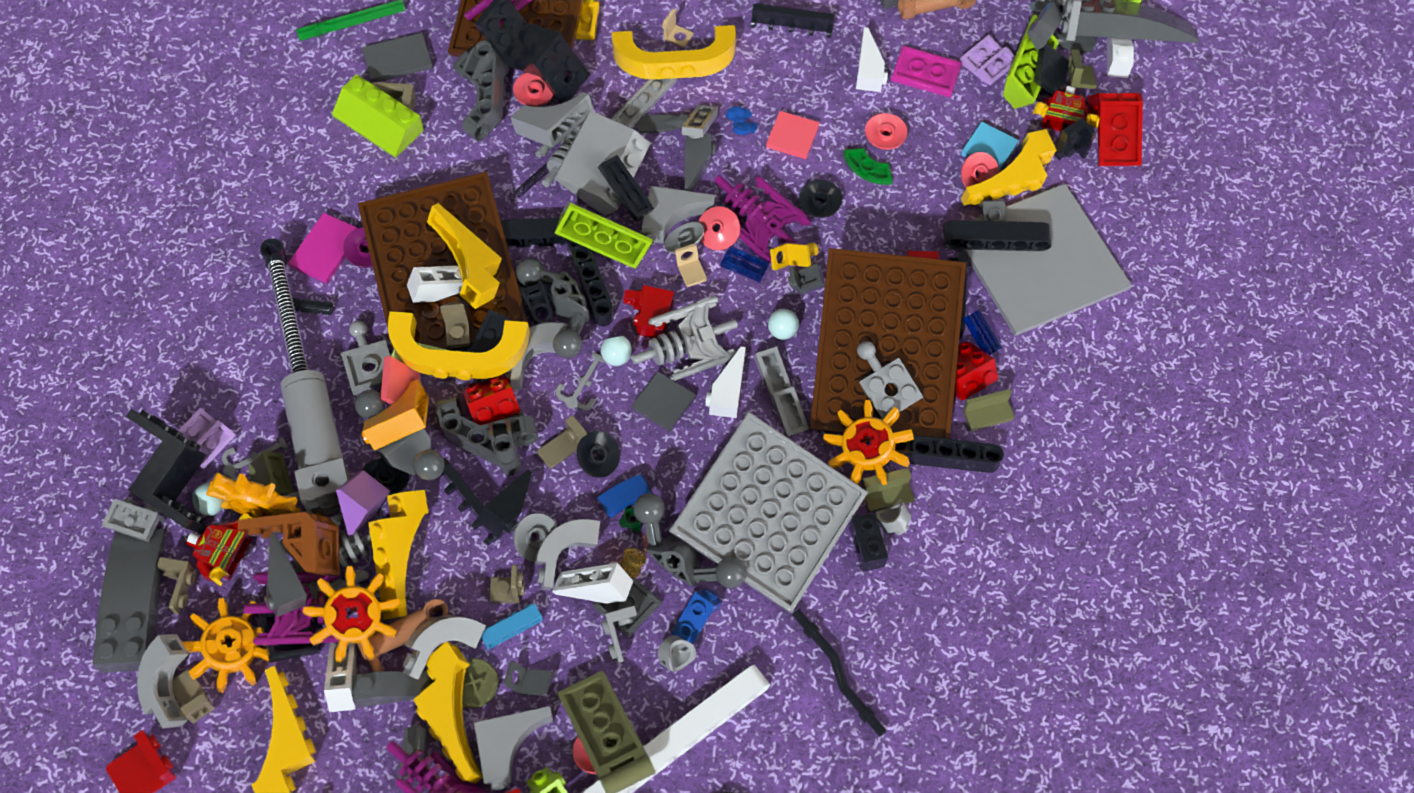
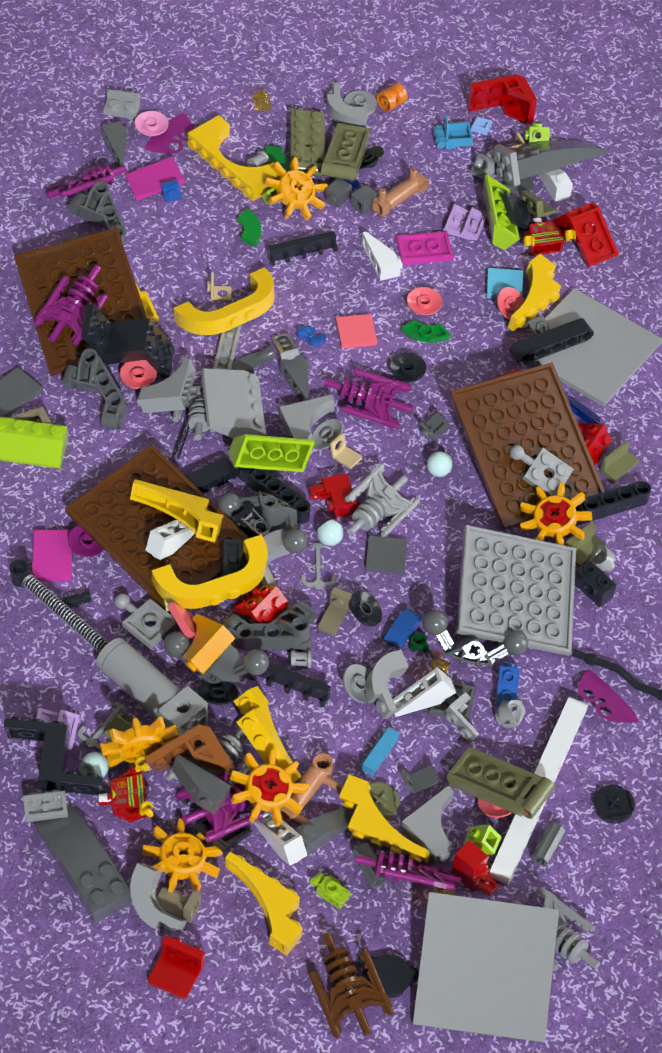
camera: 30 degrees left, 10 degrees down
dark tan bracket [157,557,196,615] -> none
medium lavender slope [336,470,390,535] -> none
arch [403,615,486,679] -> none
dark tan bracket [440,302,471,349] -> none
black slope [477,470,532,538] -> none
dark tan bracket [490,564,525,604] -> none
black plate [598,155,654,221] -> none
coral dish [698,206,740,250] -> none
white slope [705,347,745,418] -> none
clear blue tile [720,246,770,283] -> none
light grey slope [754,347,809,437] -> none
yellow bracket [770,242,818,270] -> none
dark grey tile [1027,1,1063,50] -> none
black bracket [1054,118,1096,160] -> none
none -> light grey bush [291,650,311,668]
none -> lime piece [310,873,351,910]
none -> magenta piece [578,670,639,723]

